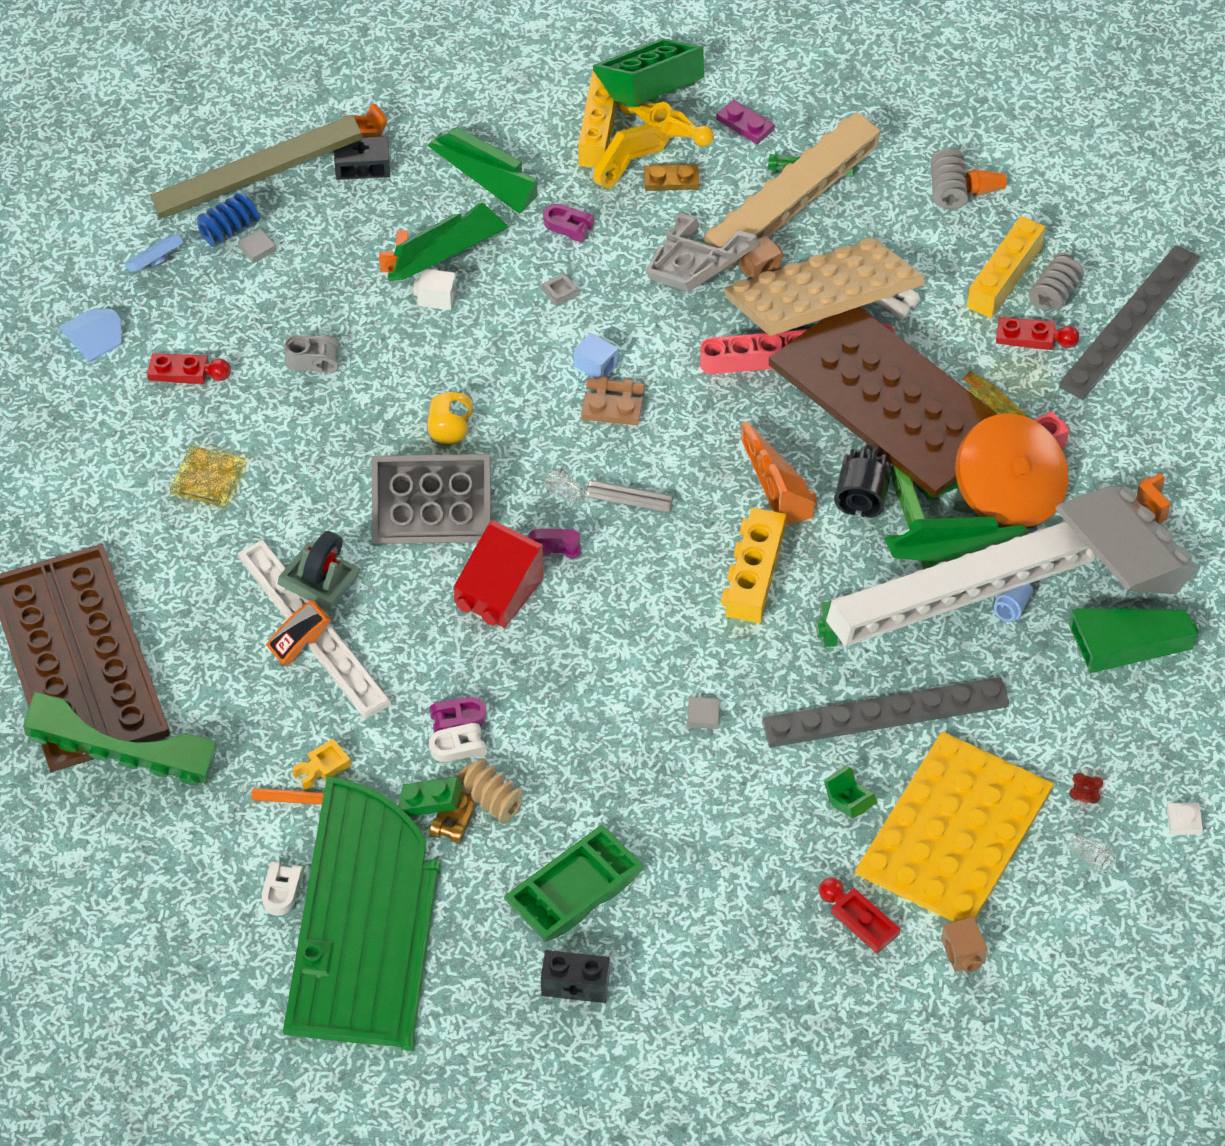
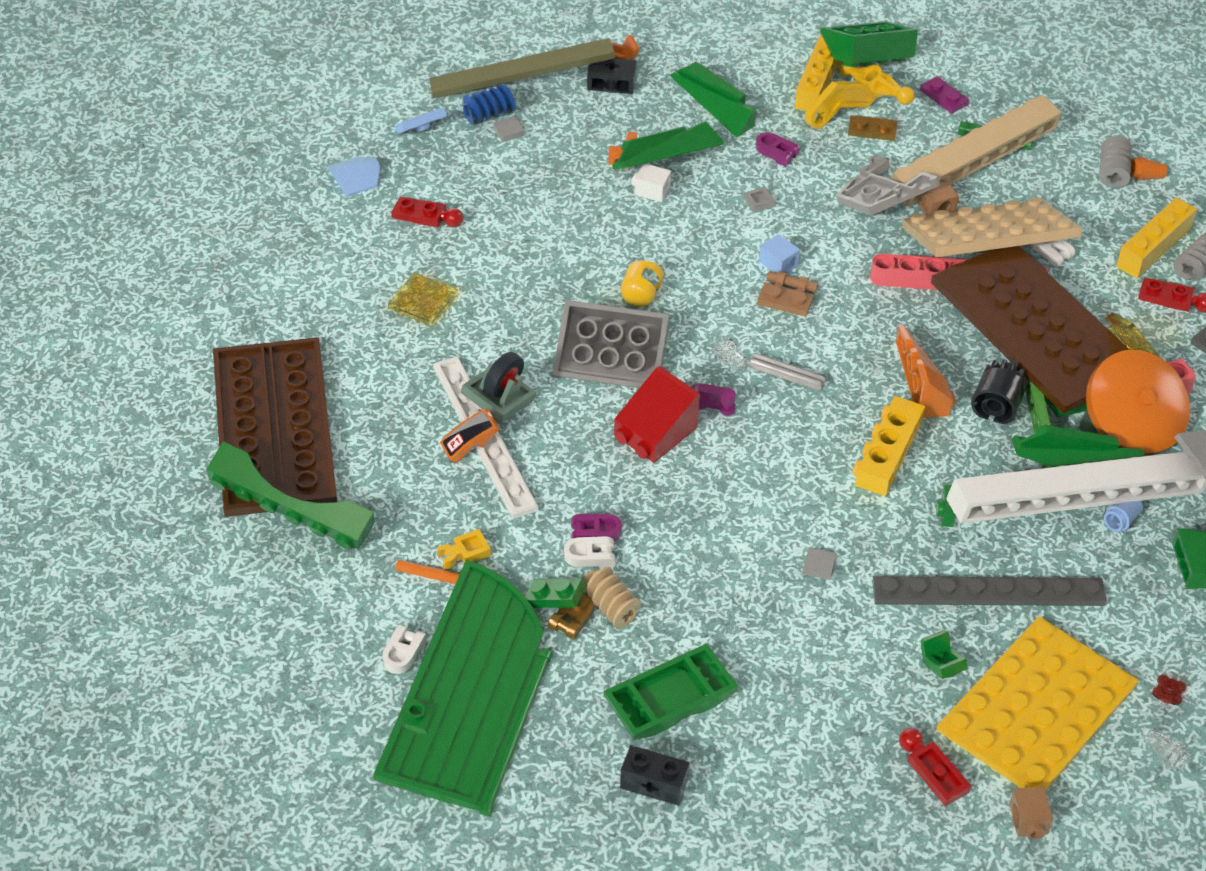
camera: 10 degrees right, 5 degrees down
light grey piece [284,335,340,373] -> none

